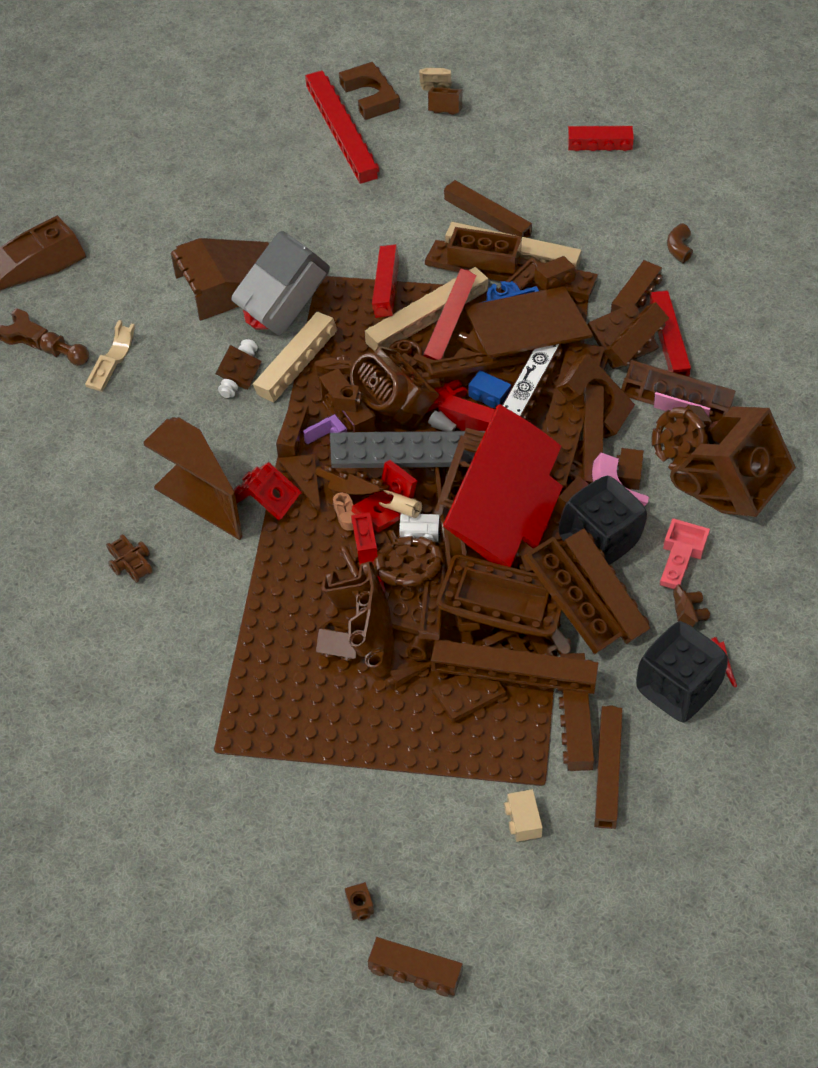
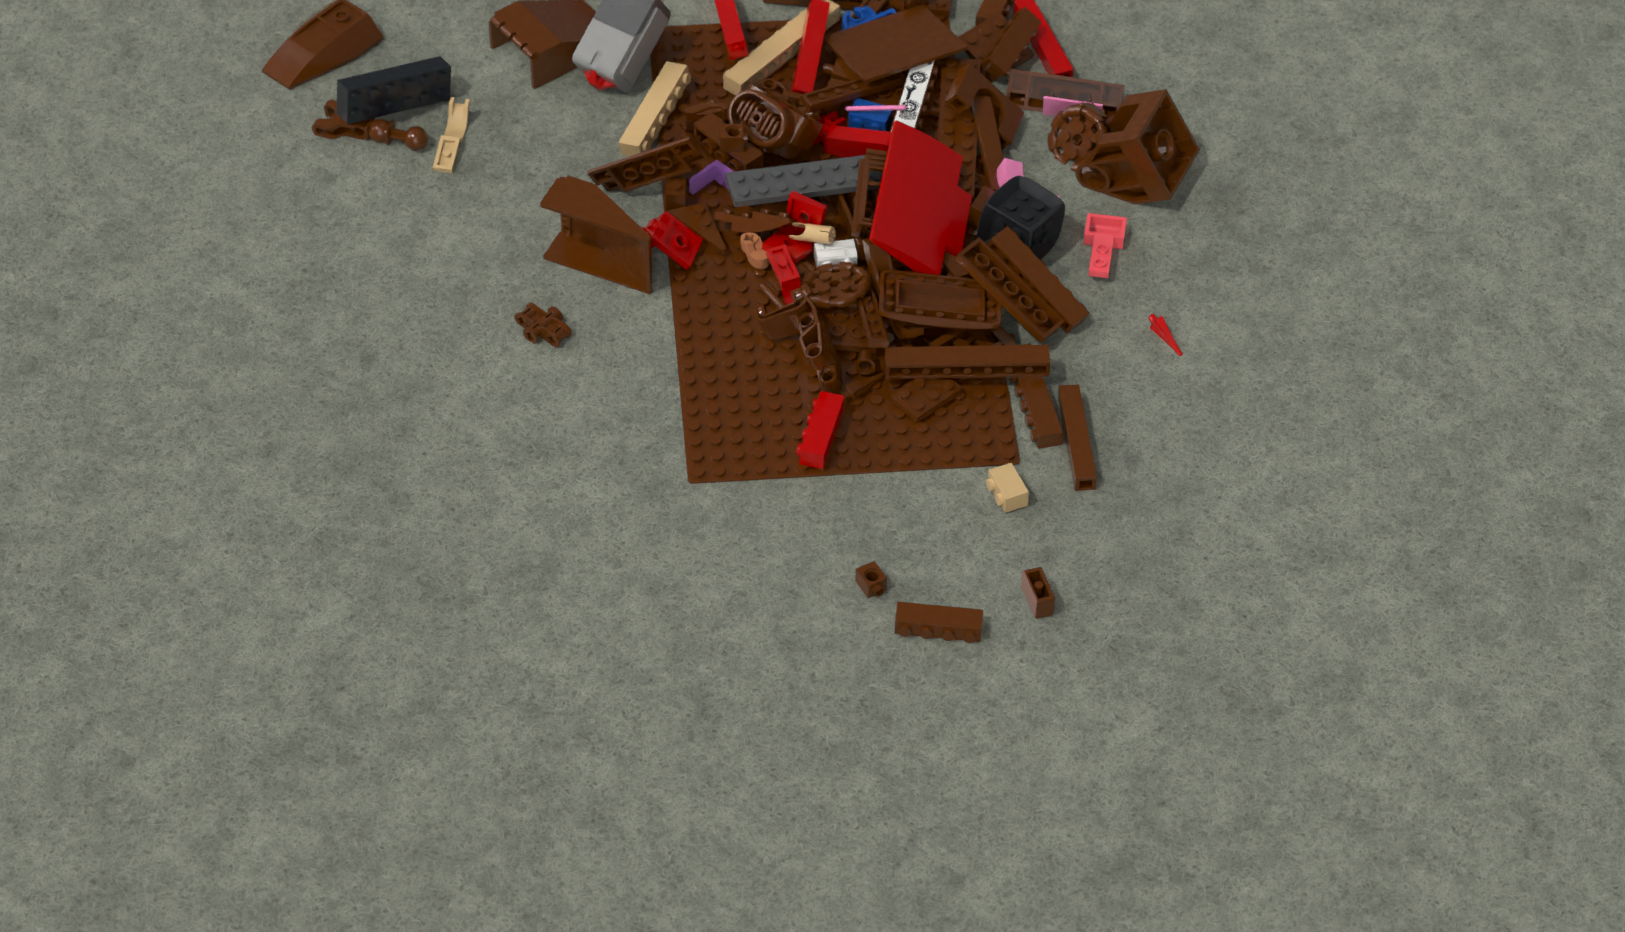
camera: 15 degrees left, 5 degrees down
reddish brown plate [215,339,262,398] -> none
reddish brown slope [316,621,358,660] -> none
light grey cone [428,411,457,432] -> none
reddish brown brick [616,448,644,490] -> none
black piece [636,621,728,723] -> none
reddish brown connector [673,584,710,627] -> none
none -> black brick [336,56,451,124]
none -> reddish brown slope [587,135,710,193]
none -> red brick [796,391,845,469]
none -> bright pink axle [845,105,907,111]
none -> reddish brown brick [1021,567,1055,619]

